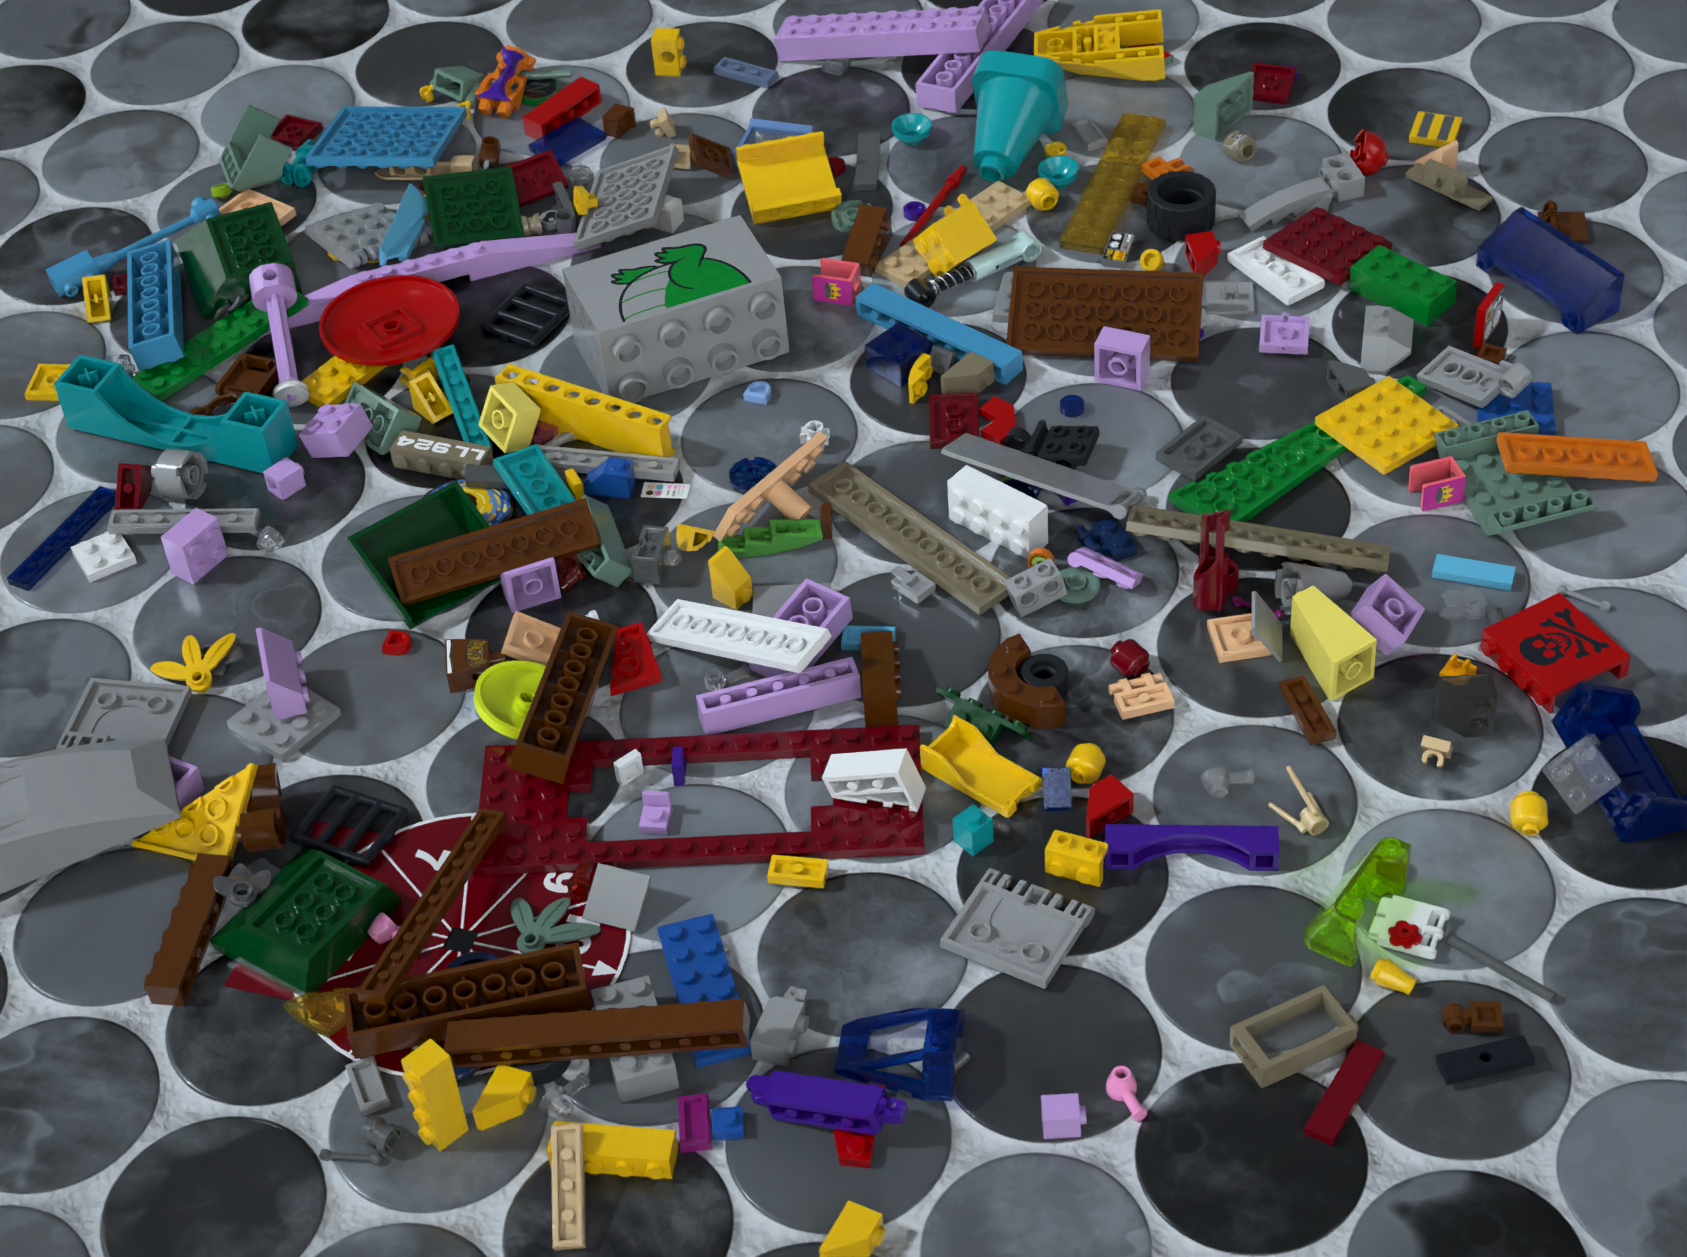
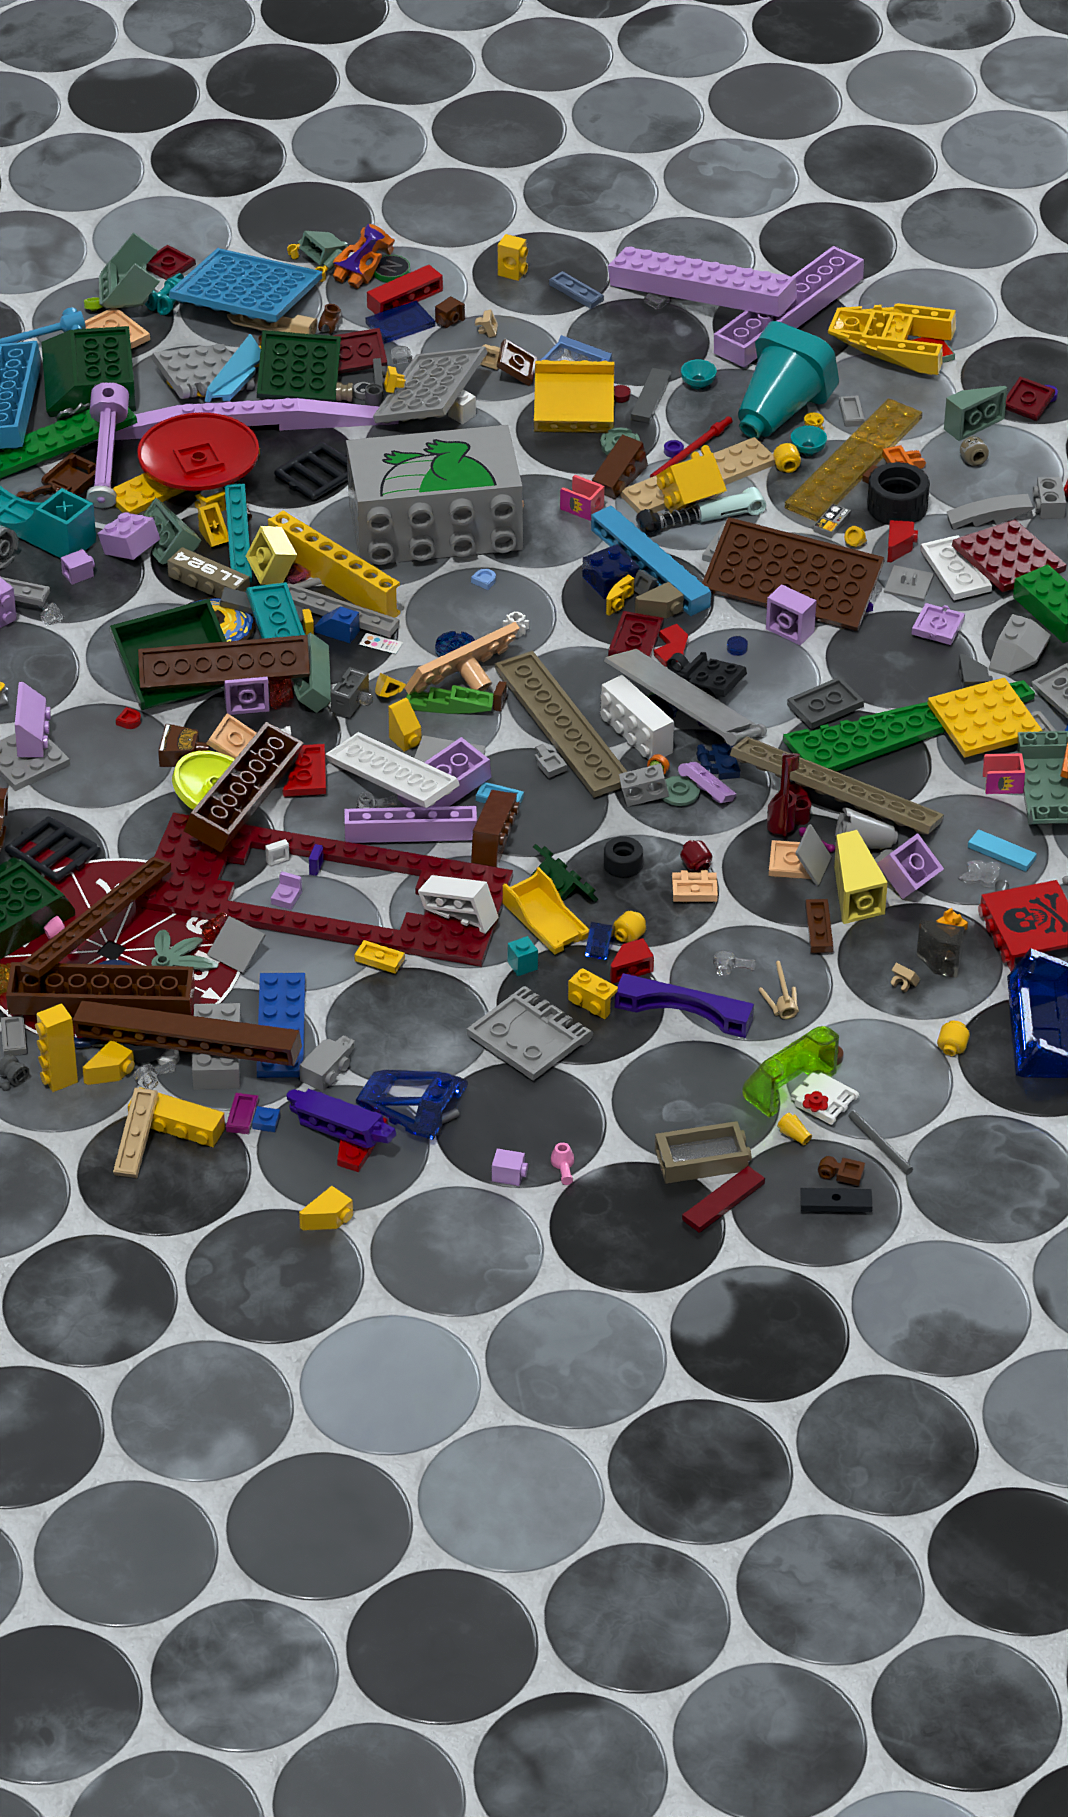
camera: 10 degrees right, 0 degrees up
sand green bar [487,69,572,81] -> none
reddish brown brick [988,633,1065,729] -> none
clear bracket [1541,734,1621,814] -> none

